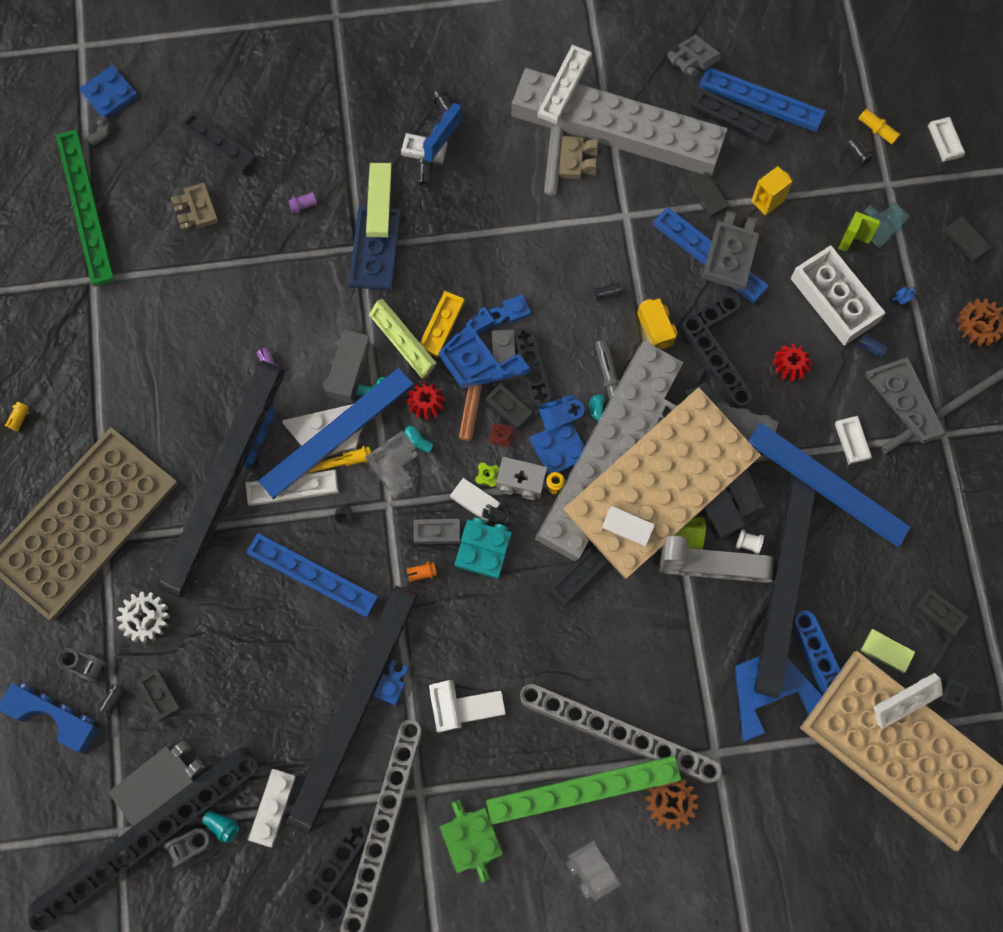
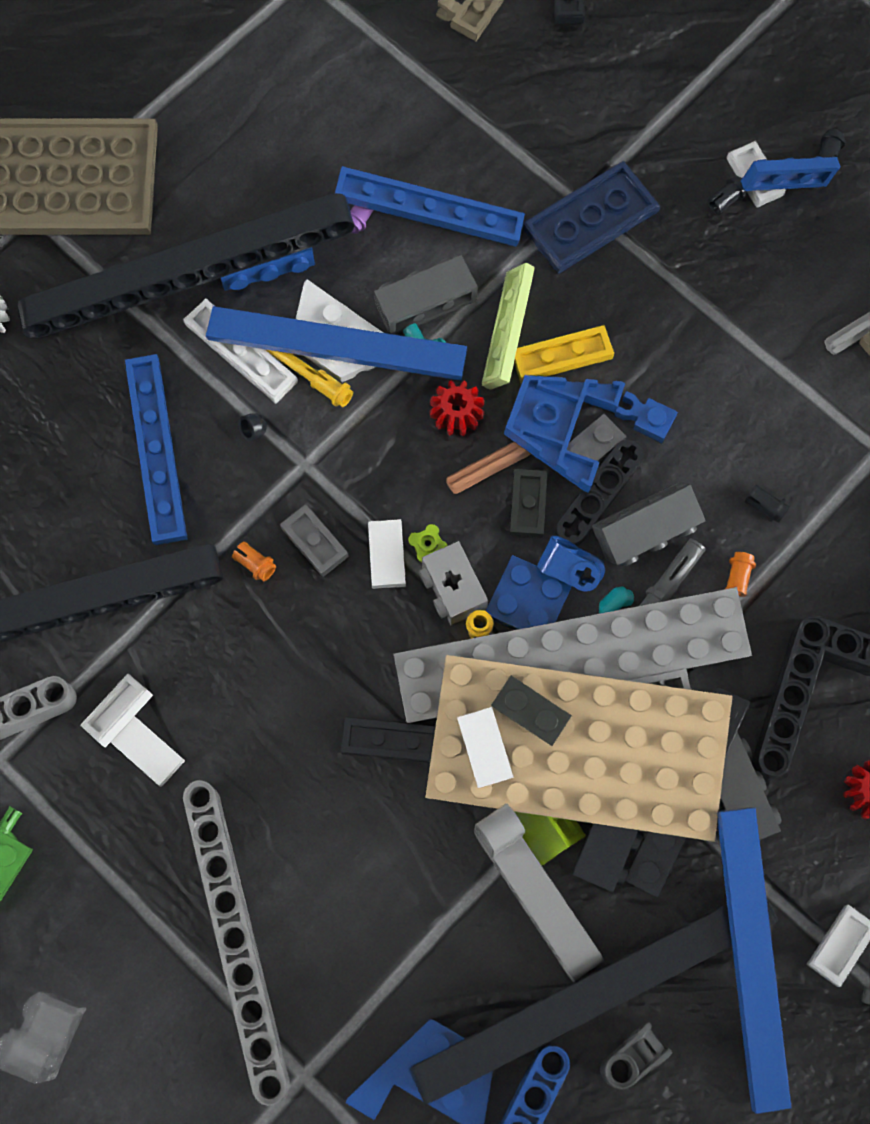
camera: 50 degrees right, 0 degrees up
yellow pin [5,402,30,432] -> none
medium lavender pin [288,192,317,213] -> none
clear brick [365,431,417,499] -> none
yellowish green tile [366,163,392,237] -> none
blue plate [373,660,409,706] -> none
teal arm [404,425,433,453] -> none
teal plate [454,518,512,579] -> none
black pin [482,504,512,527] -> none
bright green plate [486,755,681,824] -> none
clear red plate [488,423,513,447] -> none
yellow brick [637,298,677,350] -> none
dark orange gear [645,779,698,830] -> none
white bush [736,529,764,555] -> none
none -> blue plate [335,166,525,247]
none -> pearl dark grey plate [491,675,572,746]
none -> dark grey brick [591,482,706,566]
none -> dark grey piece [600,1021,672,1089]
none -> orange pin [725,552,756,597]

